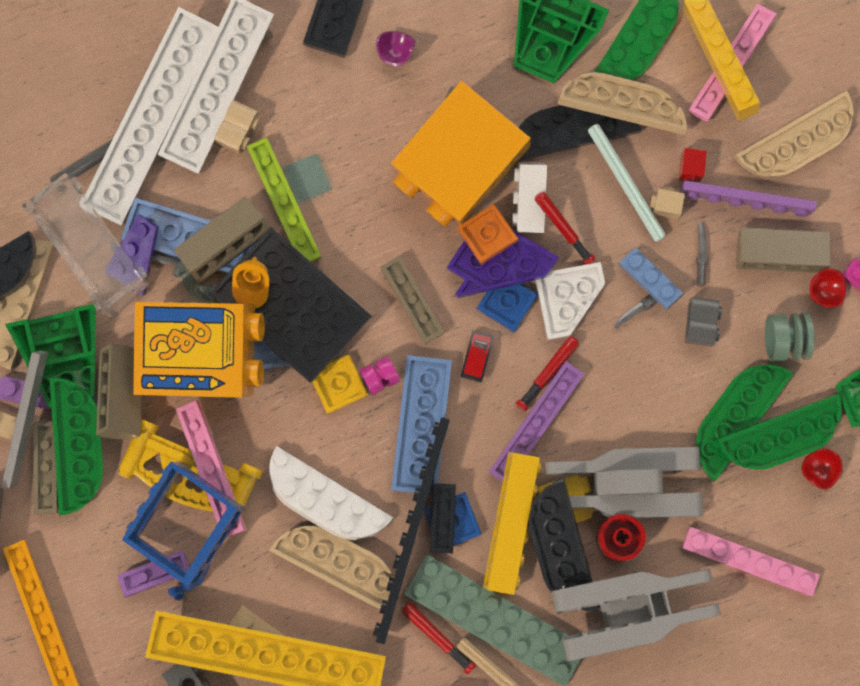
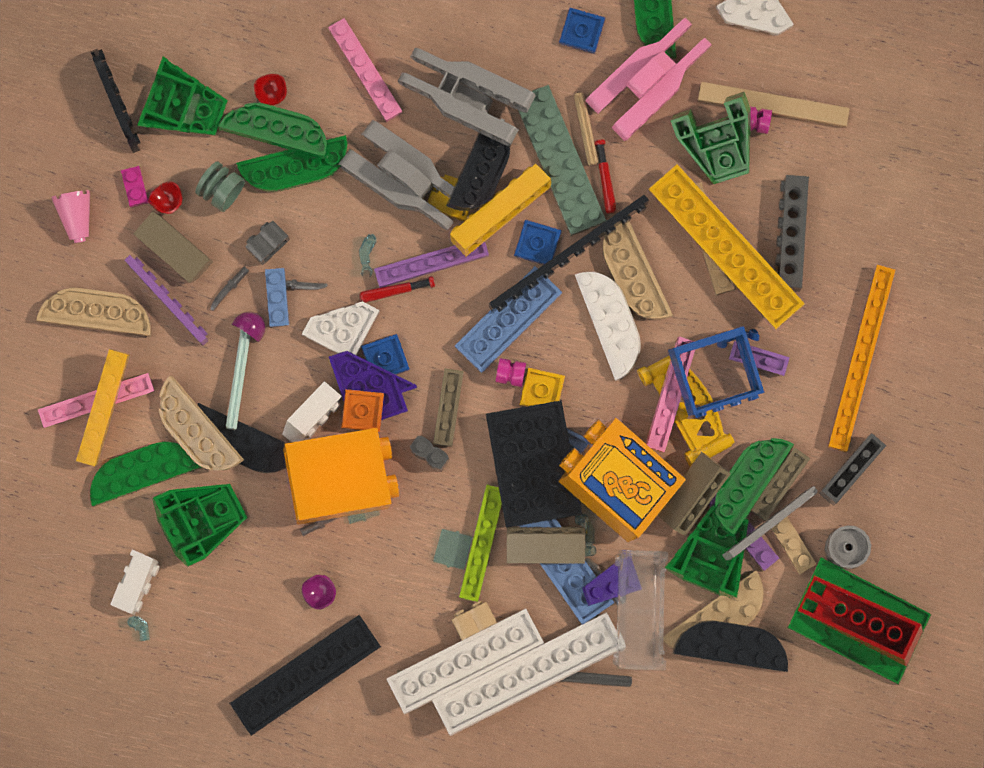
camera: 135 degrees left, 0 degrees up
light orange piece [232,257,269,308] -> none
black tile [430,483,456,554] -> none
slope [460,331,494,383] -> none
red piece [534,192,596,265] -> none
red brick [596,514,646,561] -> none
tan brick [649,187,685,220] -> none
red brick [678,148,707,183] -> none
none -> magenta helmet [231,312,266,342]
none -> clear light blue arm [359,234,377,277]
none -> dark grey brick [410,436,449,472]

